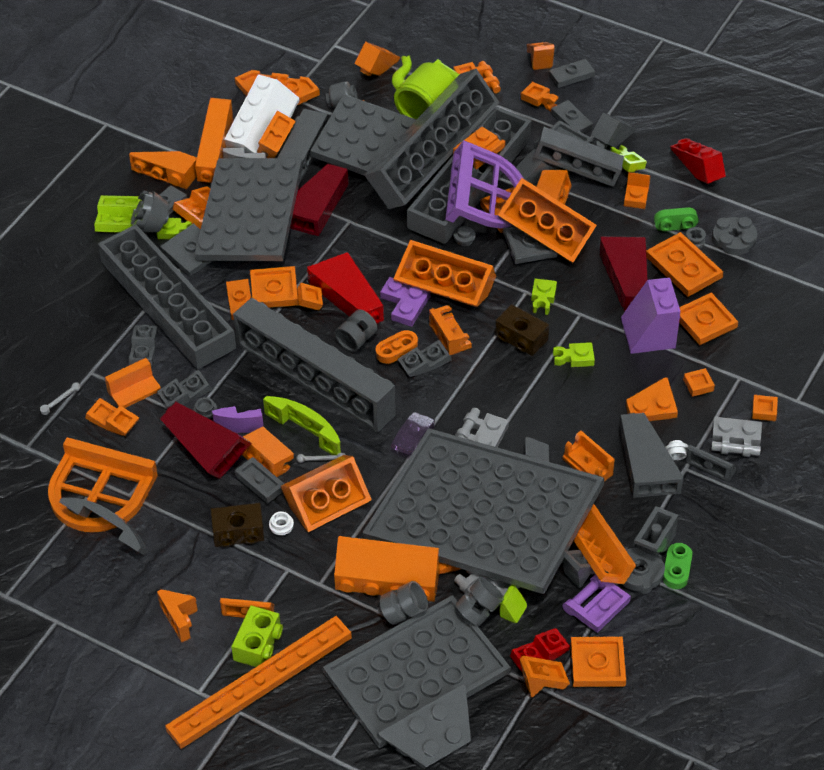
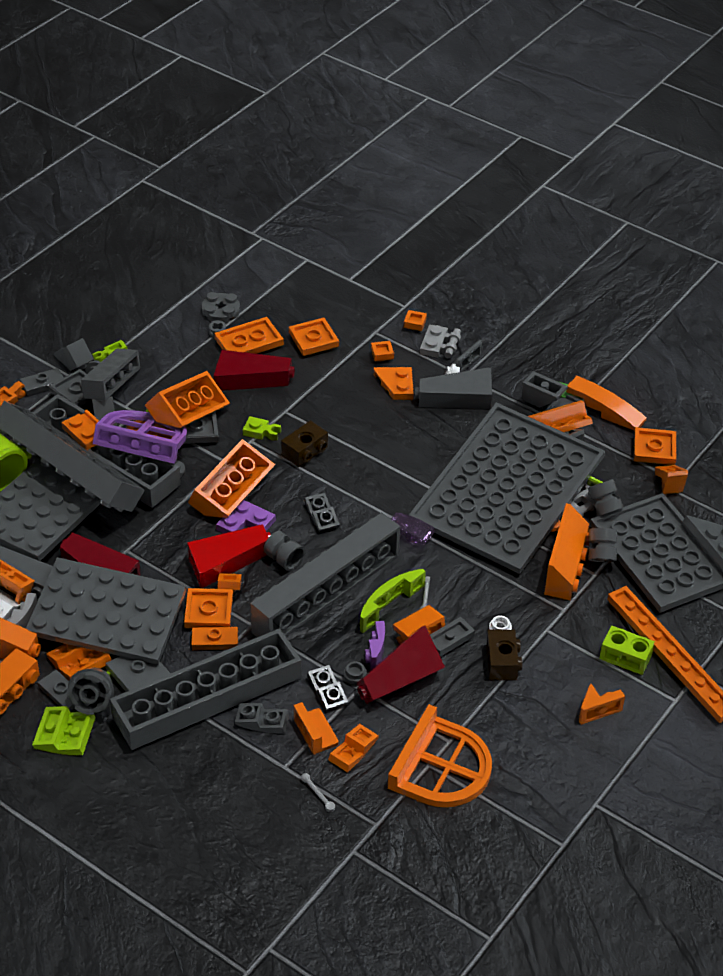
camera: 85 degrees left, 5 degrees down
dark grey slope [59,497,148,555] -> none
orange slope [220,598,275,618] -> none
orange slope [281,455,372,532] -> none
orange plate [376,330,418,364] -> none
orange hinge [429,305,472,355] -> none
light grey plate [455,408,509,448] -> none
red slope [510,628,570,672] -> none
dark grey slope [525,437,549,462] -> none
orange panel [537,170,572,205] -> none
lime plate [553,343,595,367] -> none
orange hinge [562,431,615,481] -> none
medium lavender plate [562,574,631,633] -> none
medium lavender slope [621,278,680,354] -> none
orange slope [624,172,651,209] -> none
bright green plate [654,208,699,231] -> none
red slope [670,138,726,184] -> none
none -> orange slope [566,376,647,431]

